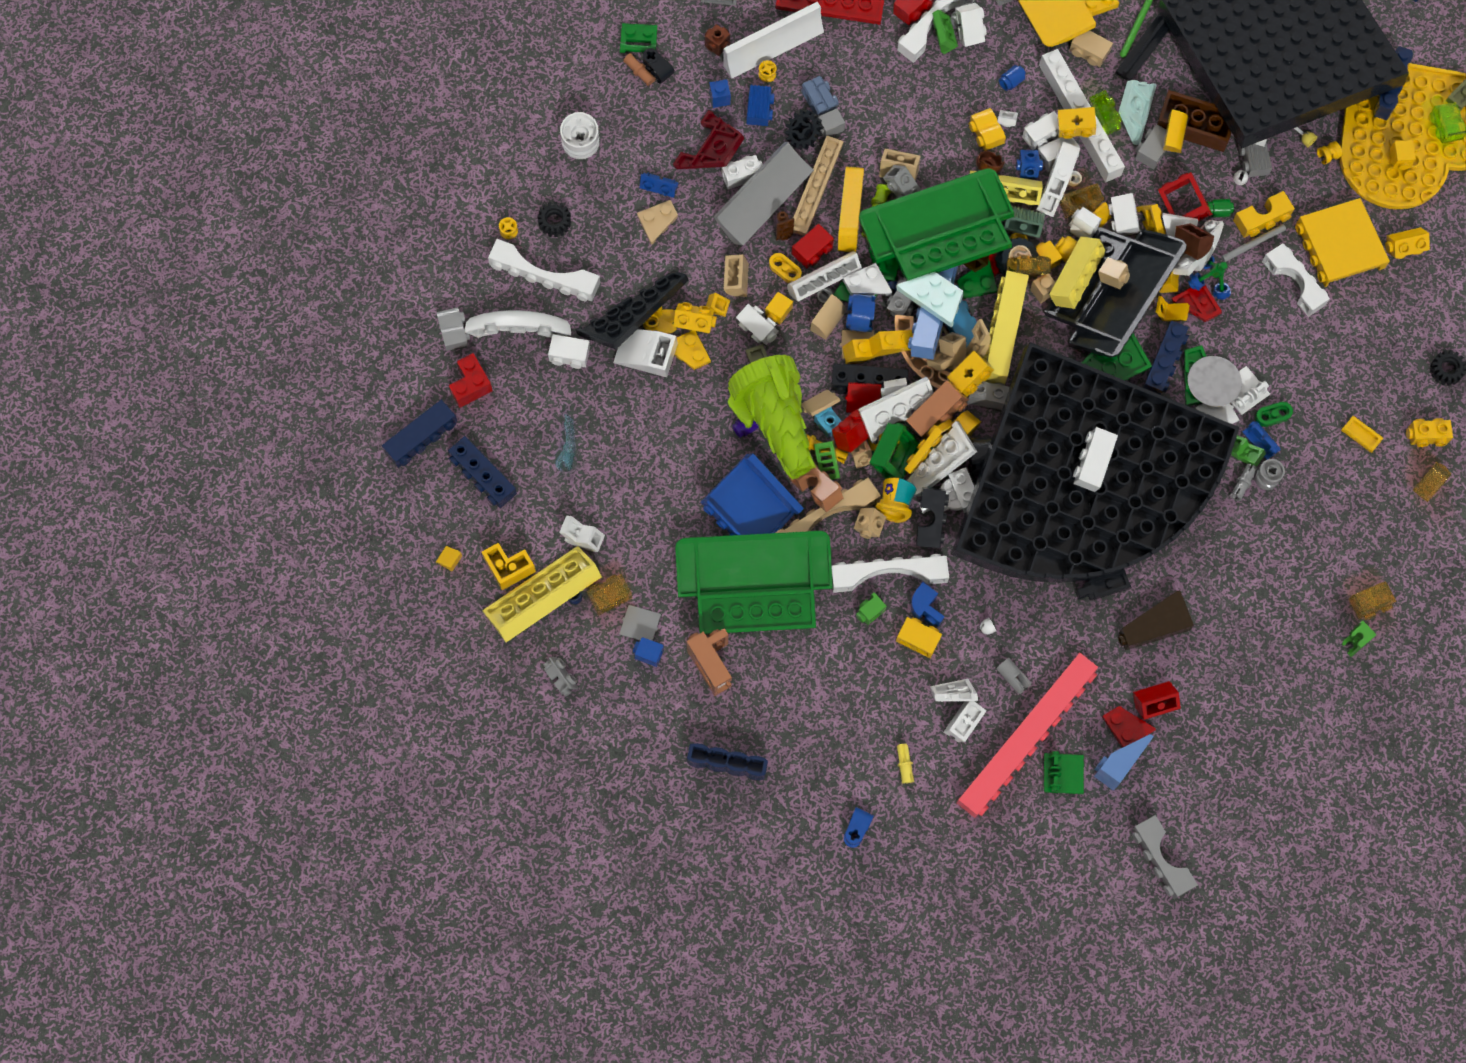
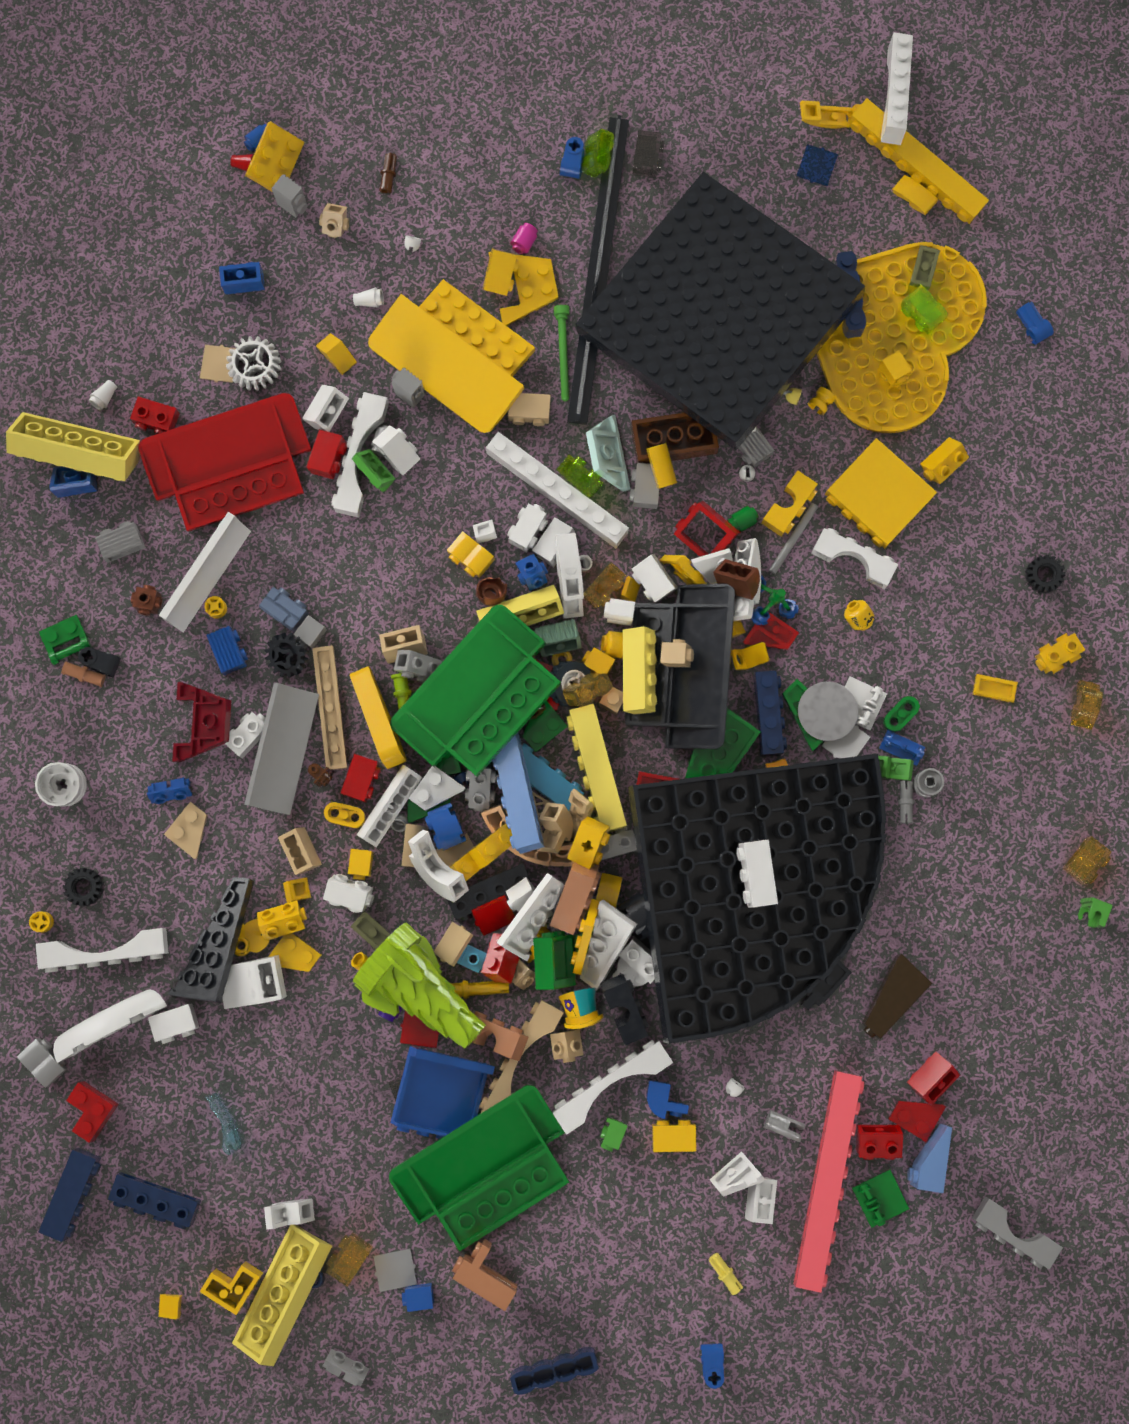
camera: 25 degrees left, 10 degrees up
blue brick [709,79,731,108] -> none
bright green slope [814,441,841,480] -> none
light aqua wing [897,272,963,327] -> none
blue brick [999,65,1026,91] -> none
yellow brick [1057,107,1096,139] -> none
none -> red piece [400,1011,439,1048]
none -> white arch [408,830,469,902]
none -> yellow head [844,600,875,631]
none -> red brick [856,1125,903,1160]

